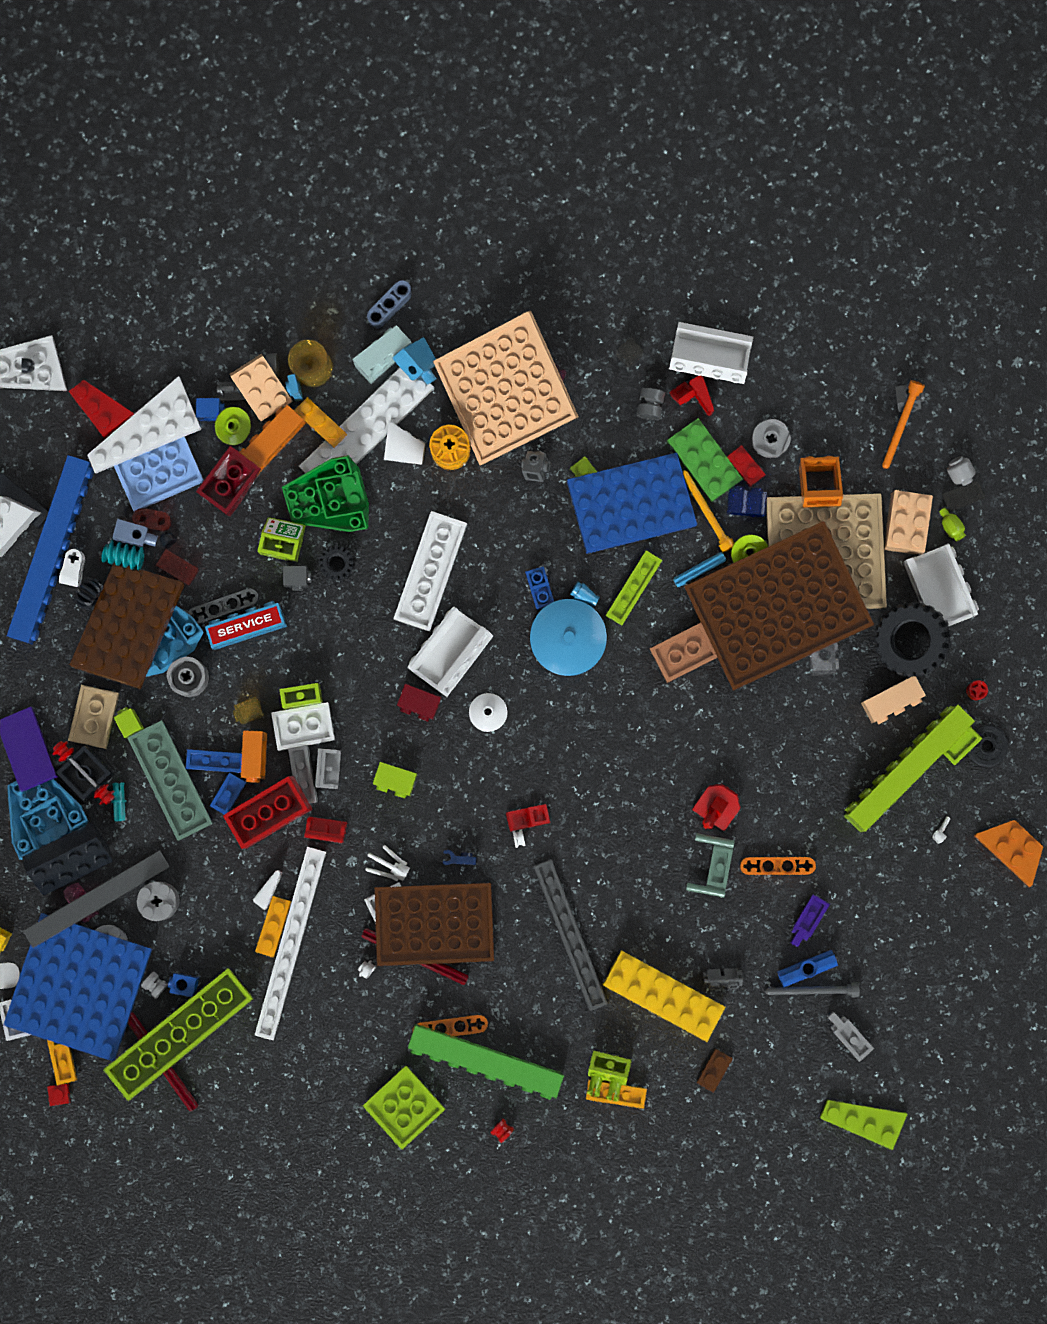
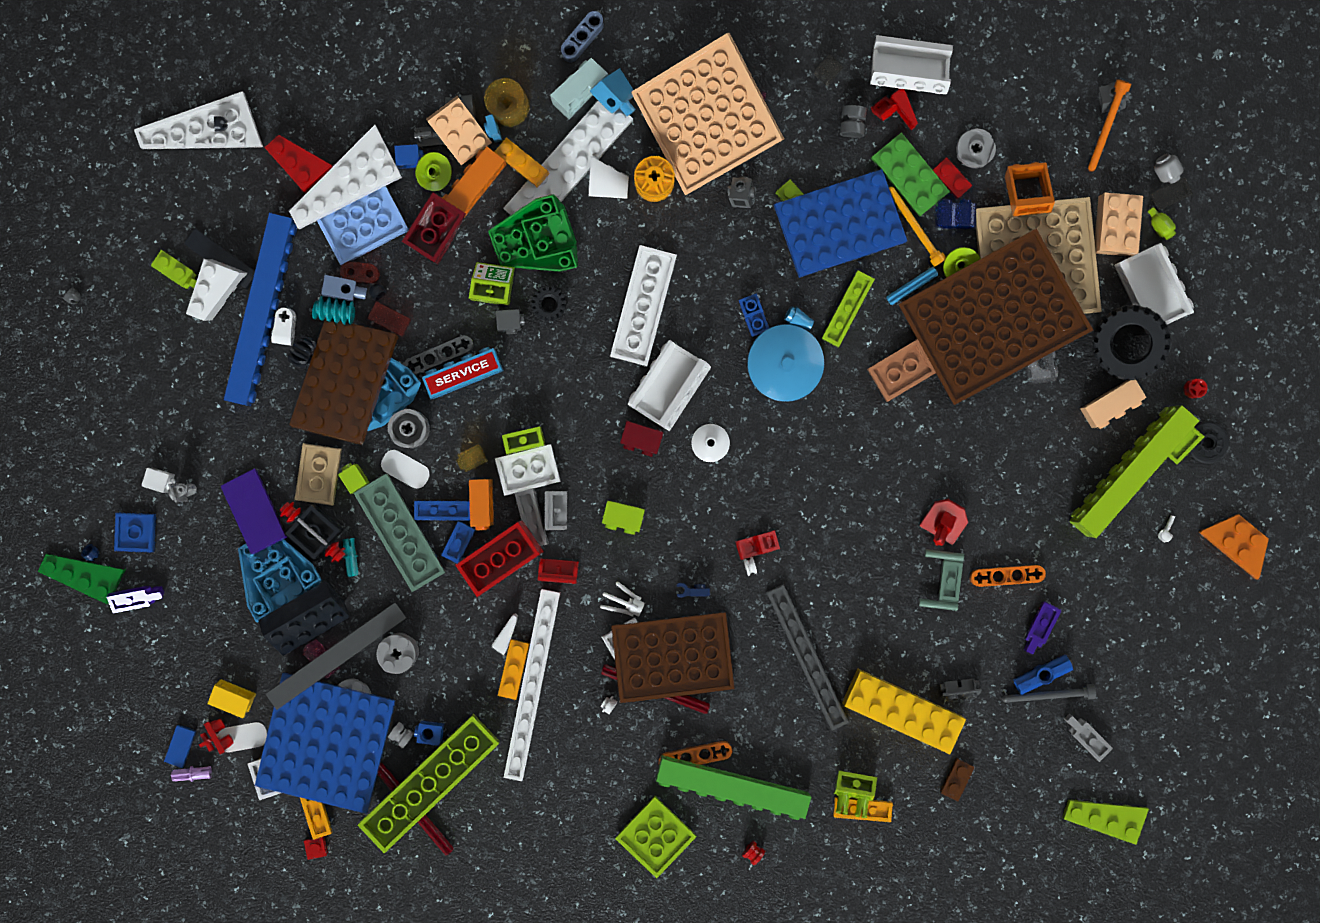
camera: 10 degrees left, 5 degrees up
none -> white sticker [381,450,429,489]

